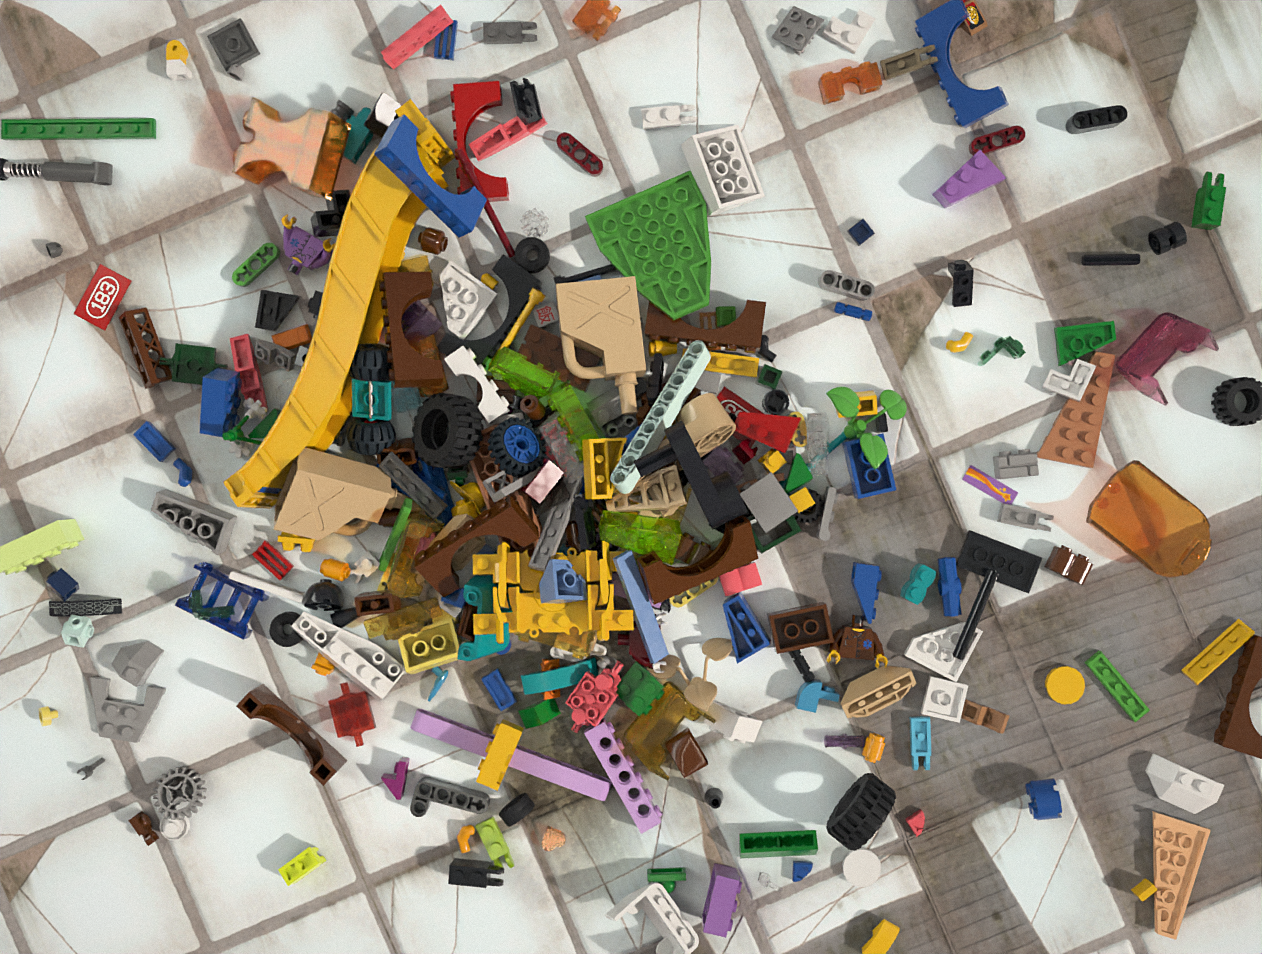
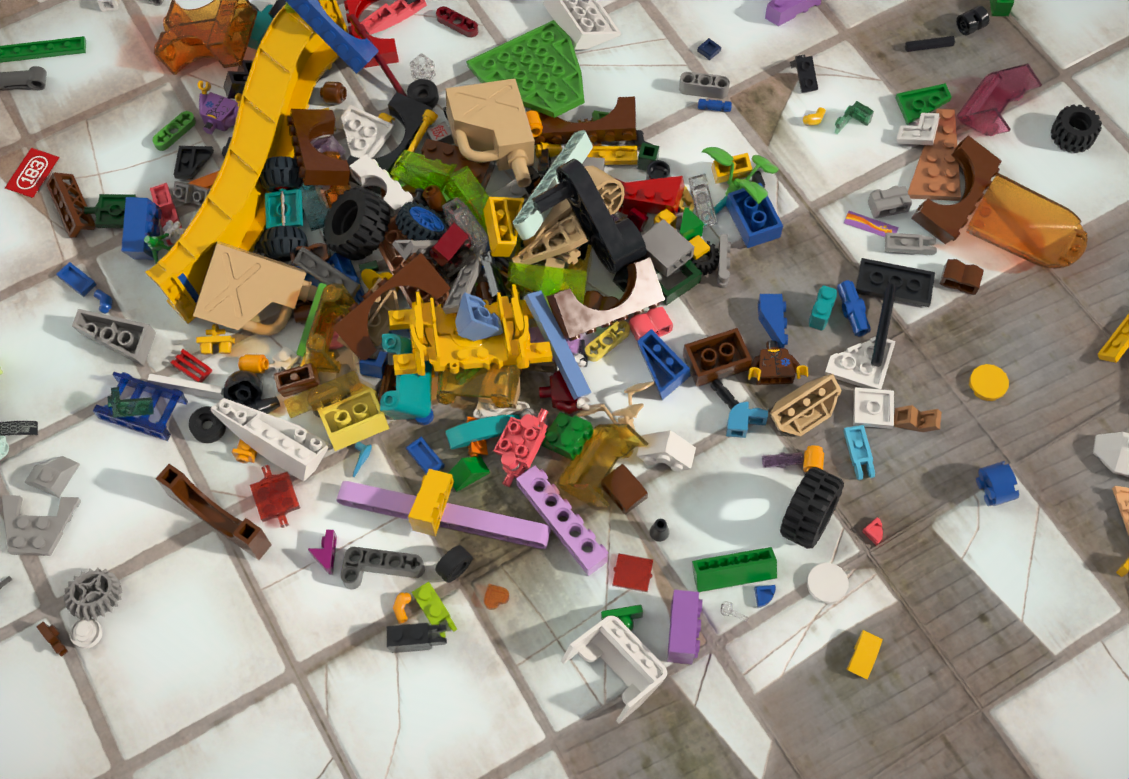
camera: 10 degrees left, 25 degrees down
neon yellow hinge [278,847,327,886] -> none
bright green tile [1084,651,1150,722] -> none
none -> light orange brick [526,111,543,137]
none -> clear red piece [612,553,653,592]
none -> reddish brown arch [911,135,1002,244]

